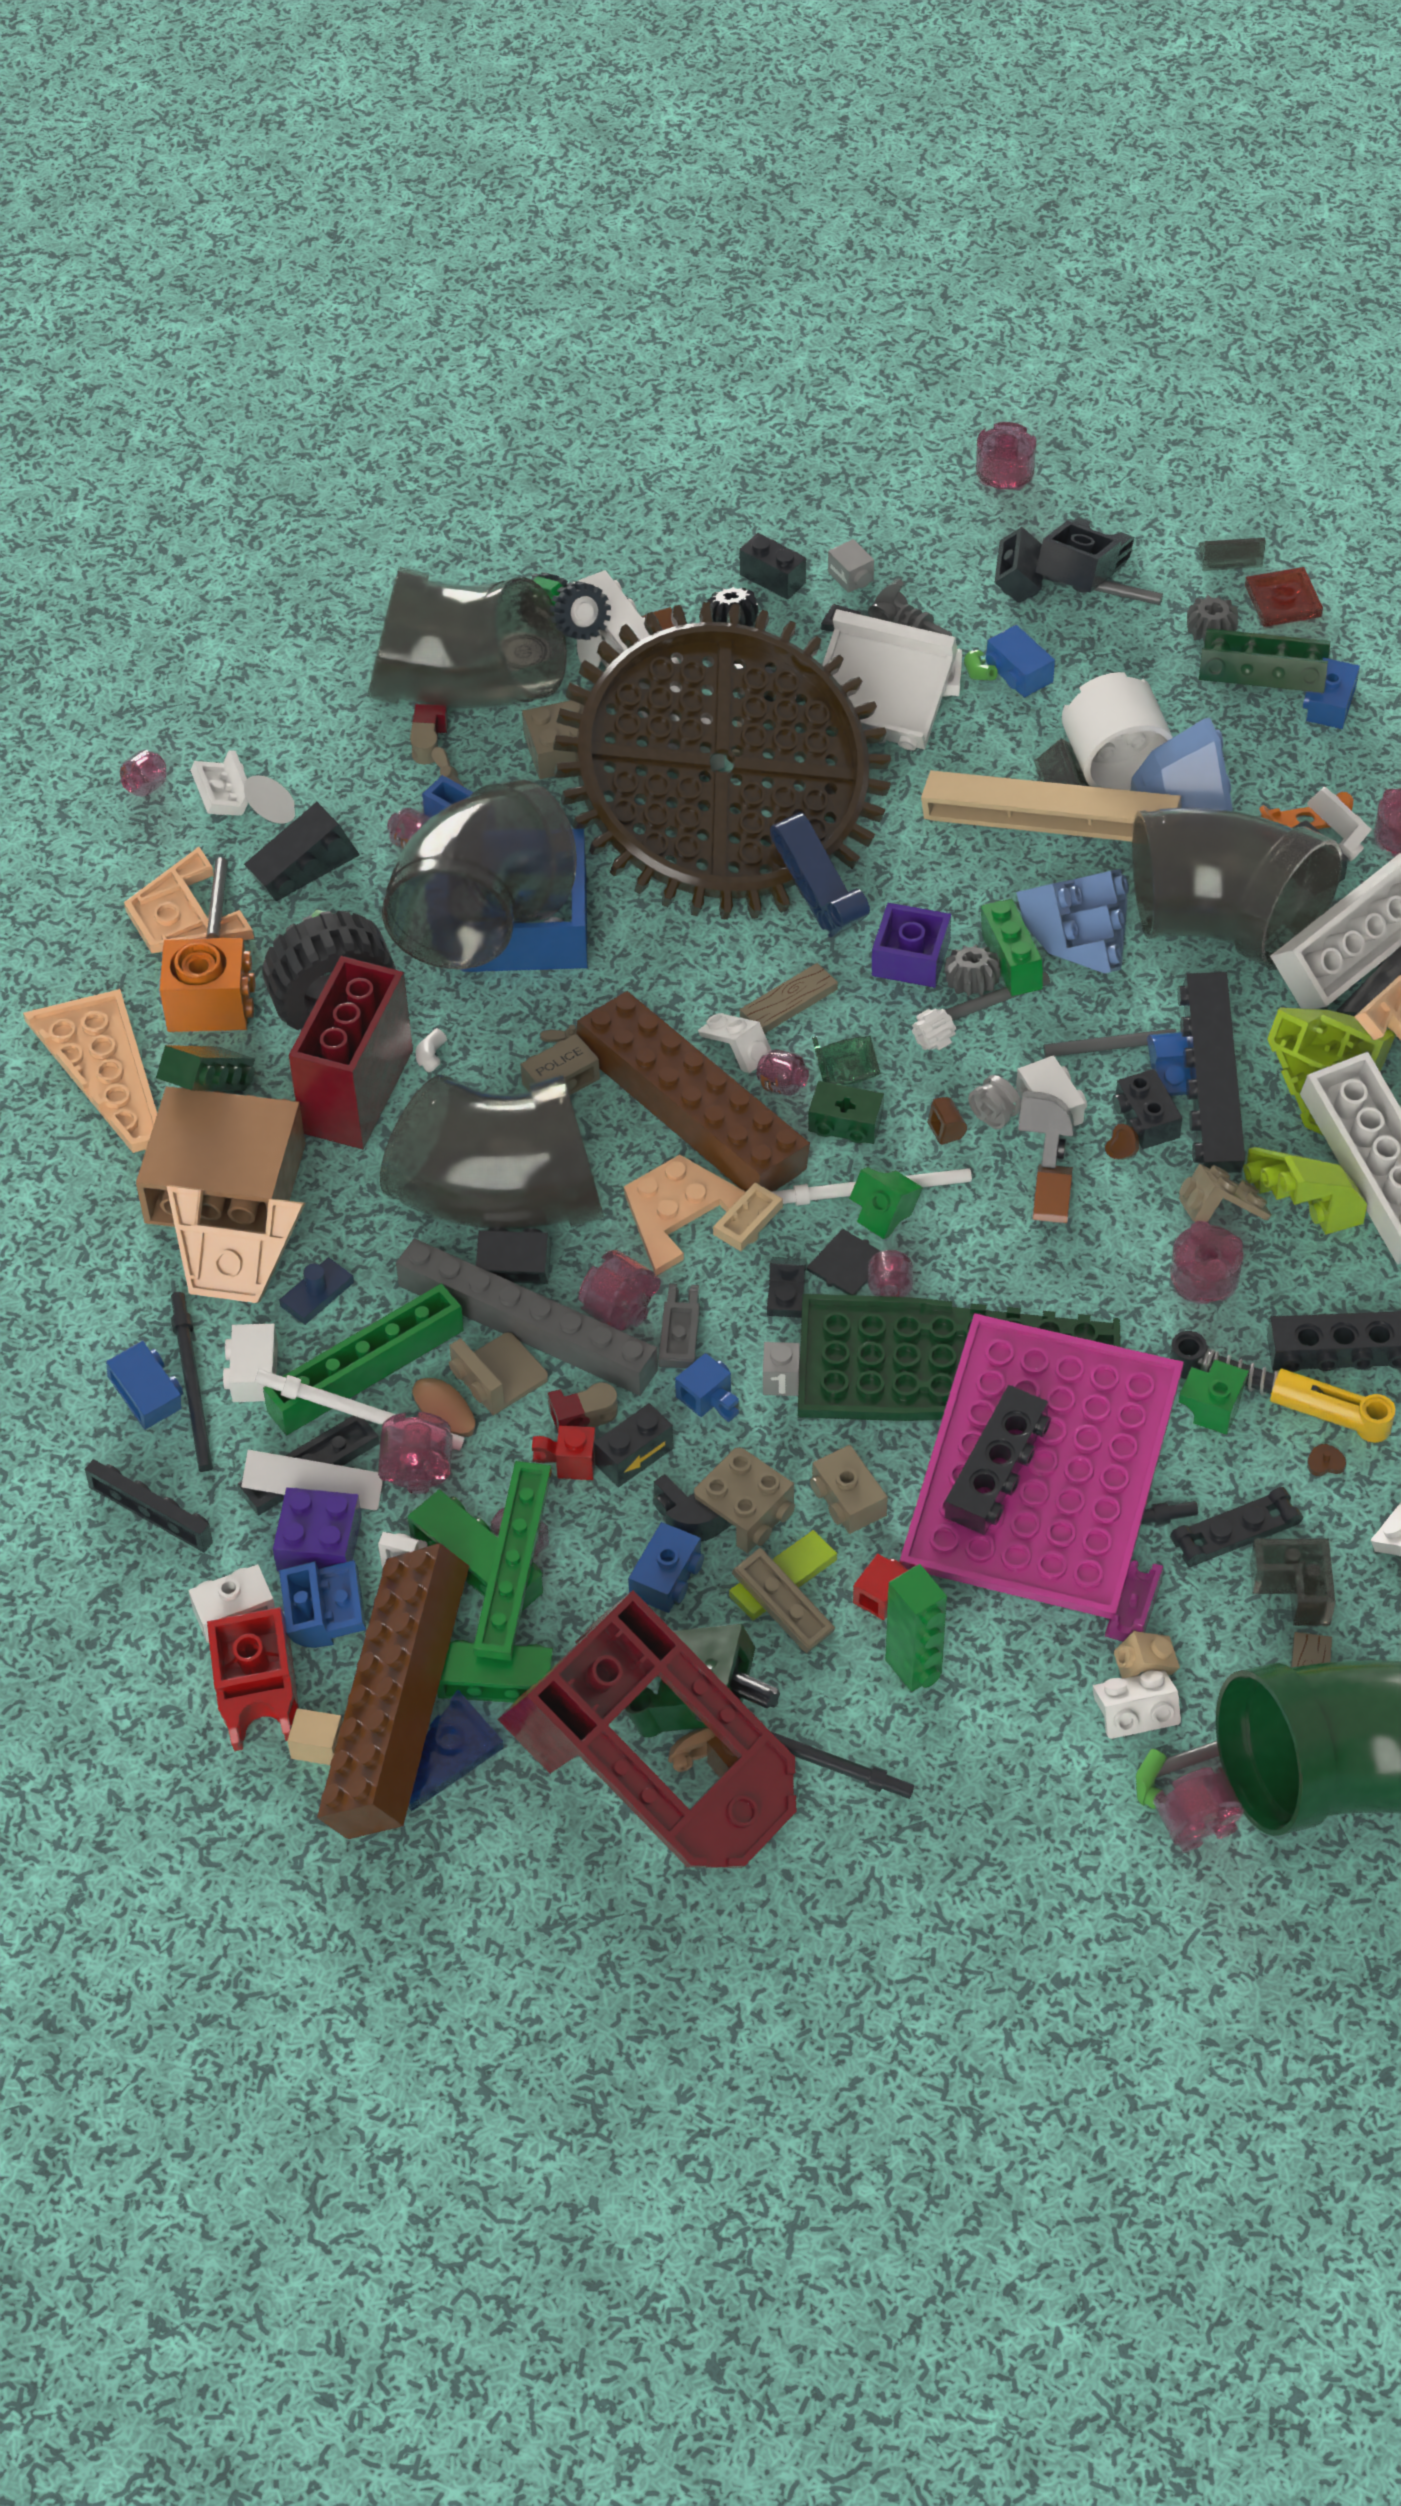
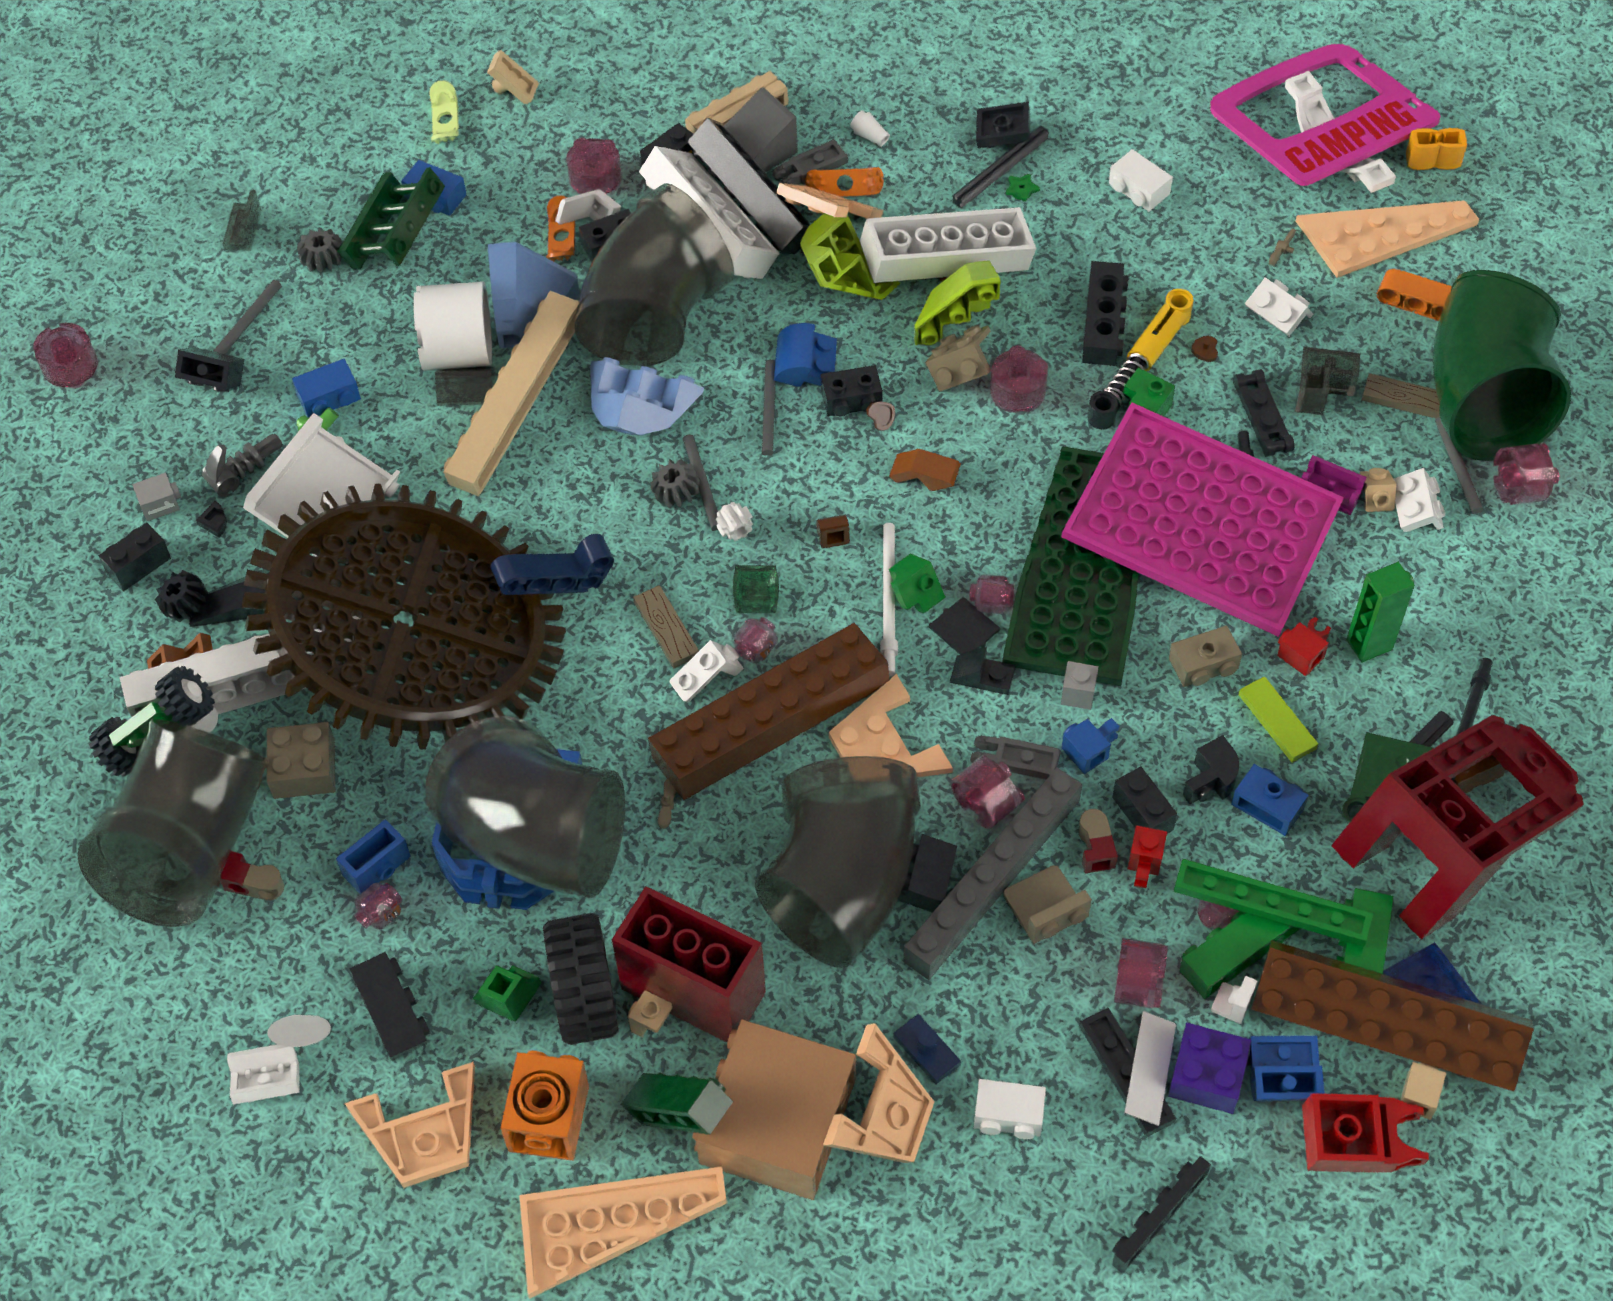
camera: 80 degrees left, 5 degrees up
blue brick [106,1341,184,1430] -> none
clear pink head [119,750,167,797] -> none
black bar [171,1292,213,1472] -> none
white brick [188,1564,275,1643] -> none
dark grey bar [206,857,228,939] -> none
white bar [254,1369,464,1451] -> none
green brick [263,1283,464,1436] -> none
medium nougat arm [412,1378,475,1437] -> none
dark tan piece [432,747,464,787] -> none
dark tan brick [520,1034,600,1109] -> none
dark tan bracket [694,1447,795,1554] -> none
tan tile [713,1183,783,1251] -> none
dark tan tile [732,1547,835,1654] -> none
dark green brick [808,1081,884,1144] -> none
dark purple brick [872,902,952,988] -> none
black brick [945,1385,1051,1535] -> none
light grey wheel [968,1075,1021,1129] -> none
green brick [981,898,1043,997] -> none
white brick [1016,1055,1087,1126] -> none
brick [1018,1091,1074,1168] -> none
black brick [1036,517,1135,593] -> none
bright green arm [1135,1749,1167,1809] -> none
black brick [1177,972,1246,1173] -> none
clear red plate [1245,567,1323,627] -> none

